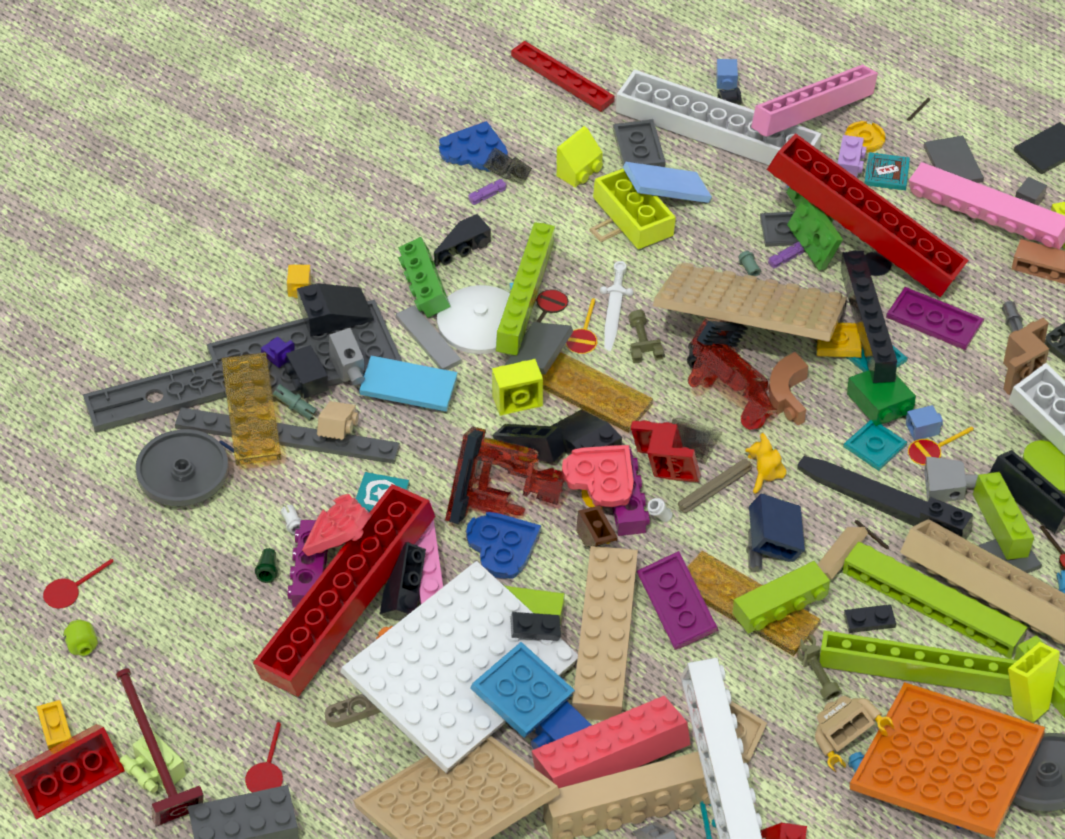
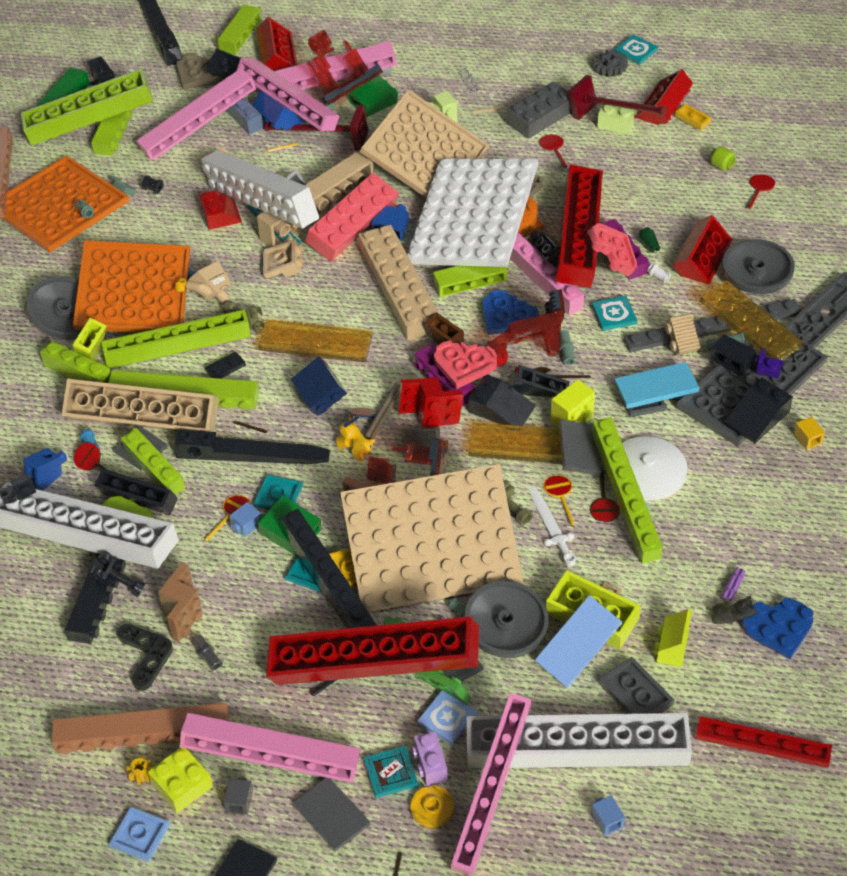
camera: 155 degrees right, 0 degrees up
light grey torso [329,328,365,385] -> none
light grey tile [396,305,461,370] -> none
bright green brick [398,237,451,318] -> none
black slope [434,214,491,267] -> none
dark azure plate [470,642,575,738] -> none
black plate [510,612,561,641] -> none
magenta tile [636,551,719,650] -> none
white pin [648,498,672,522] -> none
black bush [717,87,742,105] -> none
lime brick [732,561,830,634] -> none
tan tile [817,527,868,580] -> none
magenta tile [886,287,984,350] -> none
light grey torso [924,457,978,502] -> none
none -> piece [344,408,377,428]
none -> dark grey dish [464,581,549,658]
none -> red slope [672,215,733,285]

